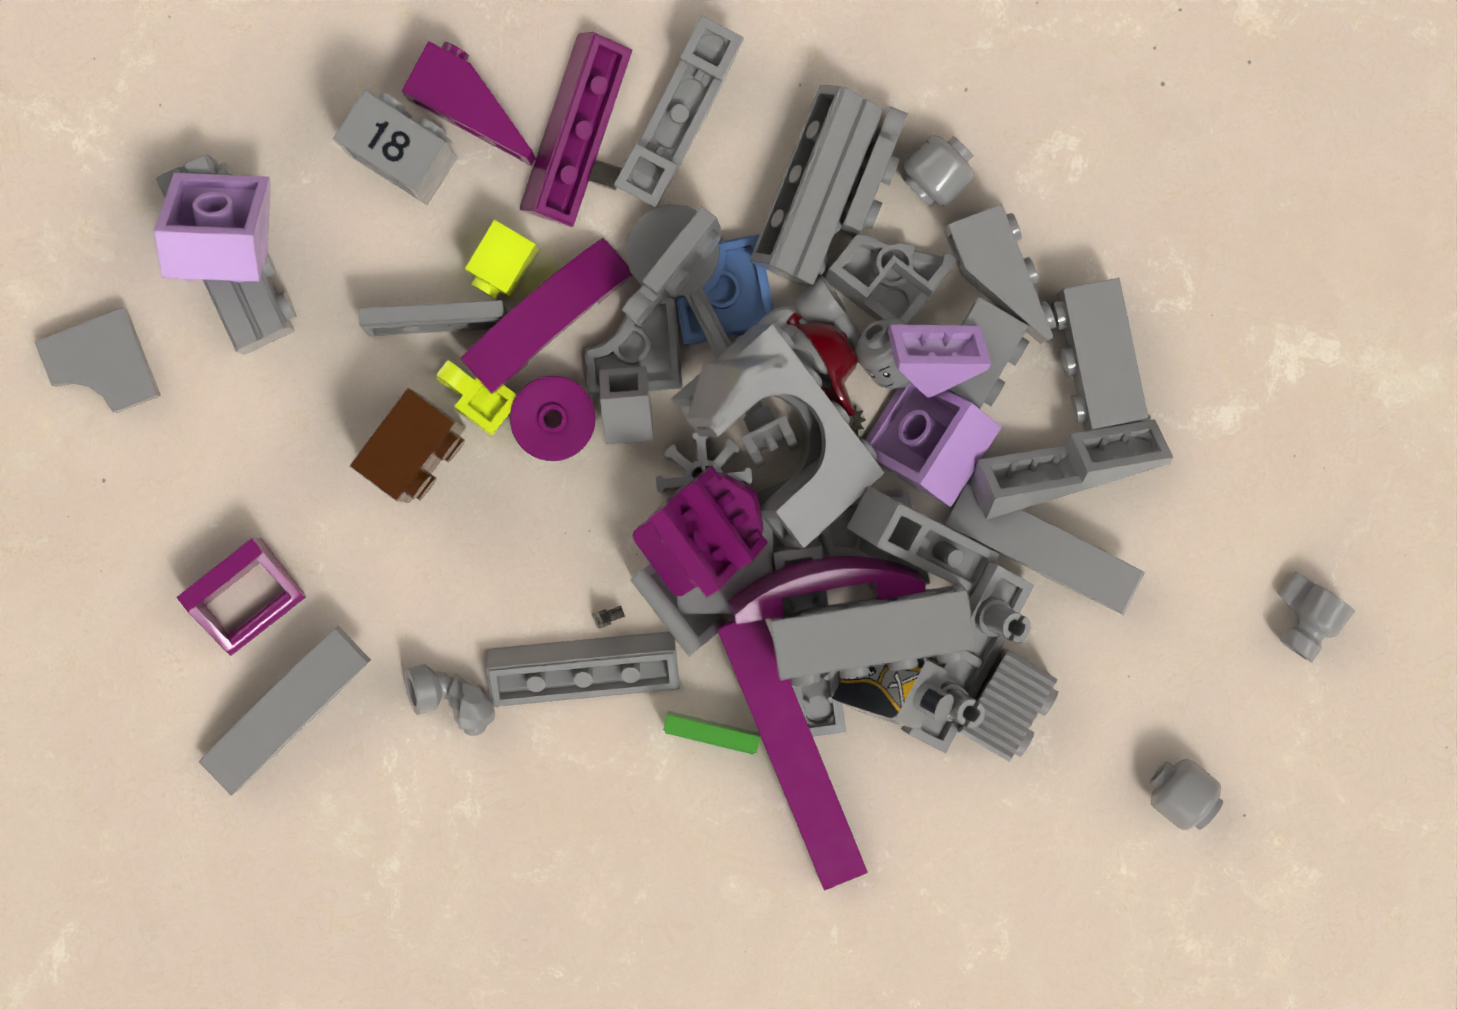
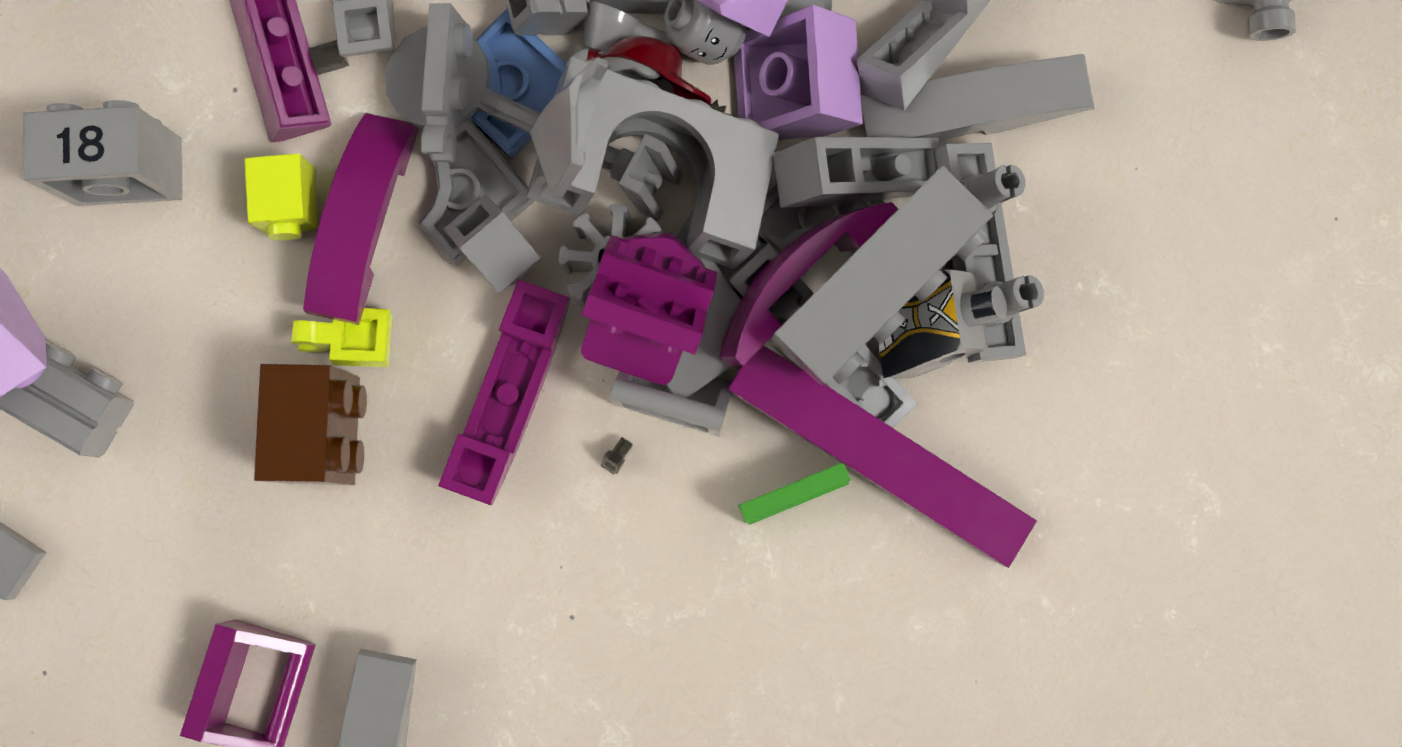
camera: 30 degrees left, 5 degrees down
light grey tile [359,300,507,336] -> none
magenta slope [402,41,536,167] -> none
light grey arm [405,664,495,736] -> none
light grey slope [486,631,680,707] -> none
magenta piece [510,376,596,461] -> none
light grey brick [958,648,1059,762] -> none
light grey head [1150,759,1223,830] -> none
none -> magenta slope [438,279,571,506]

